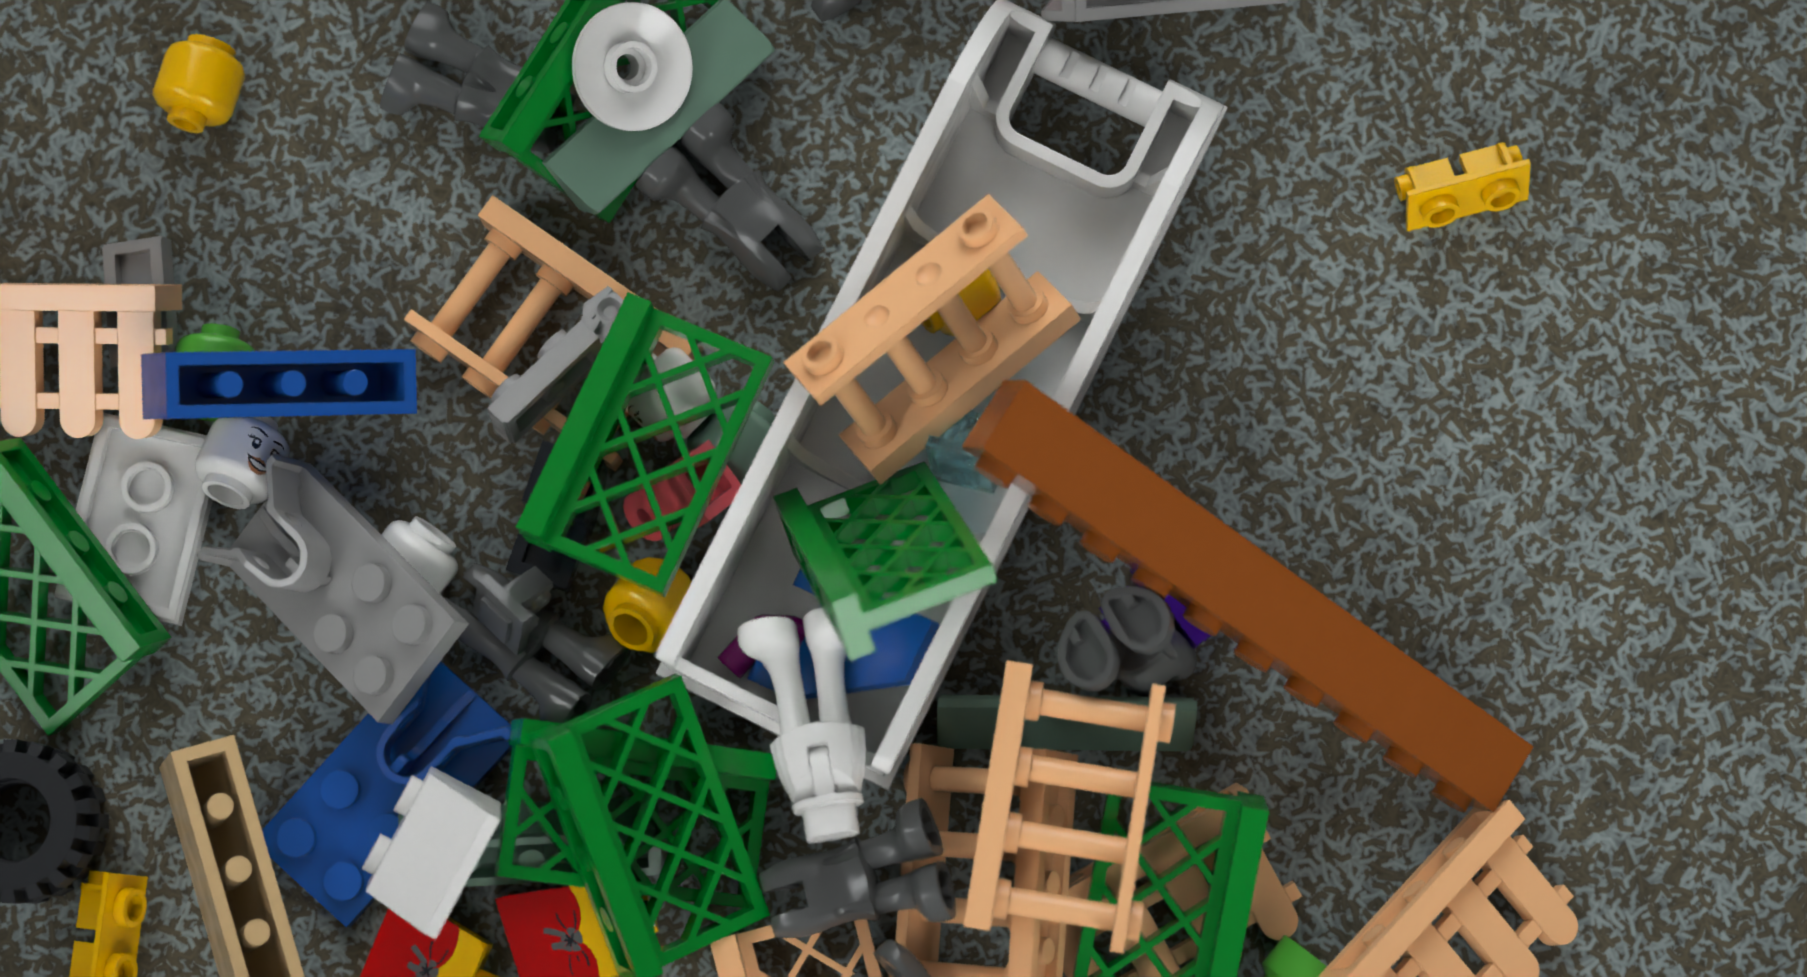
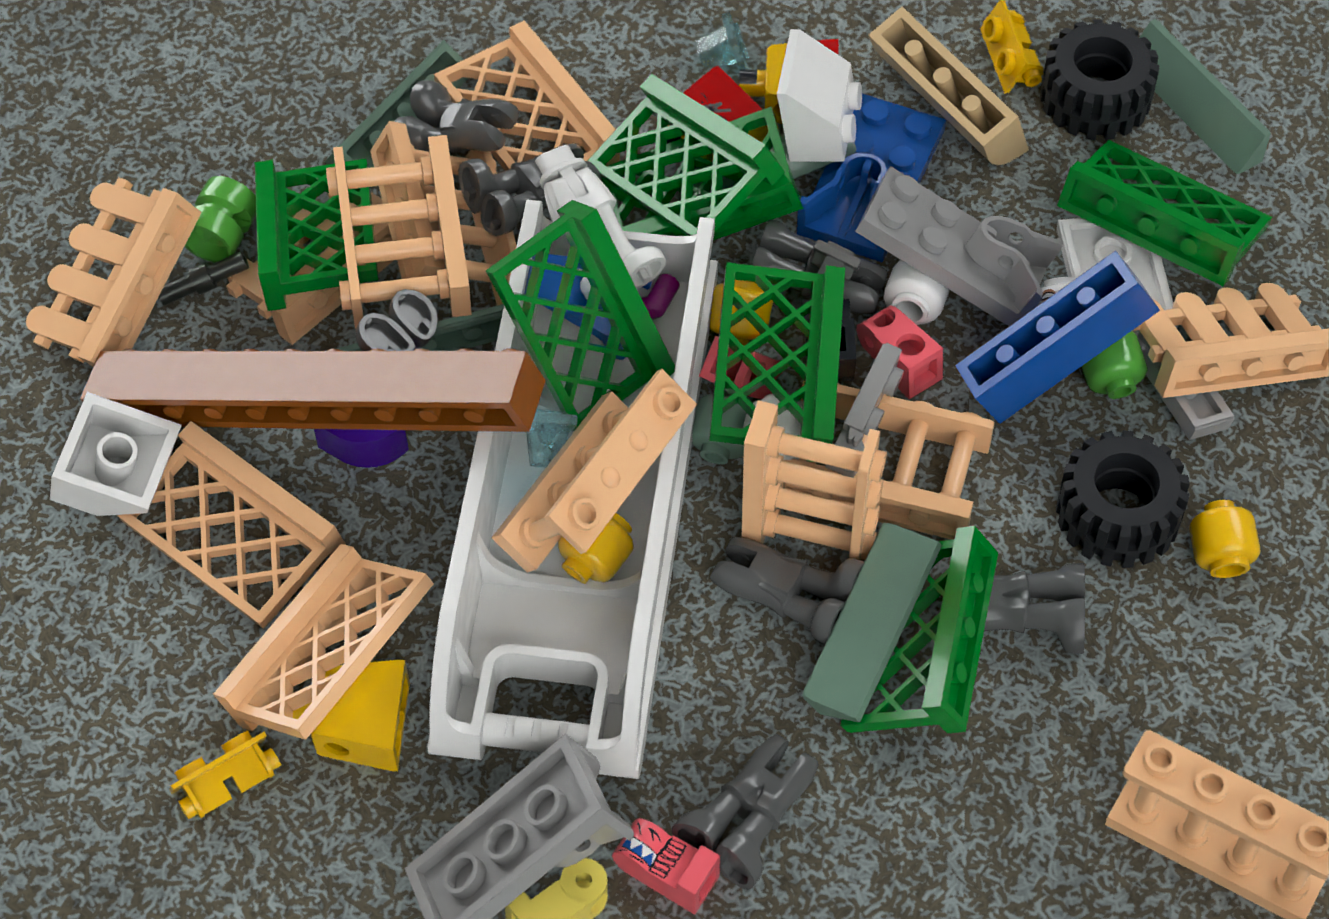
camera: 160 degrees right, 25 degrees down
white dish [572,2,693,131] -> none
none -> white slope [50,392,181,516]
none -> light nougat fence [117,421,346,628]
none -> pearl dark grey bar [159,251,249,306]
none -> light nougat fence [213,544,434,740]
none -> yellow torso [293,660,410,771]
none -> light nougat fence [741,400,887,561]
none -> coral leg [856,305,943,400]
none -> black tyre [1056,430,1190,568]

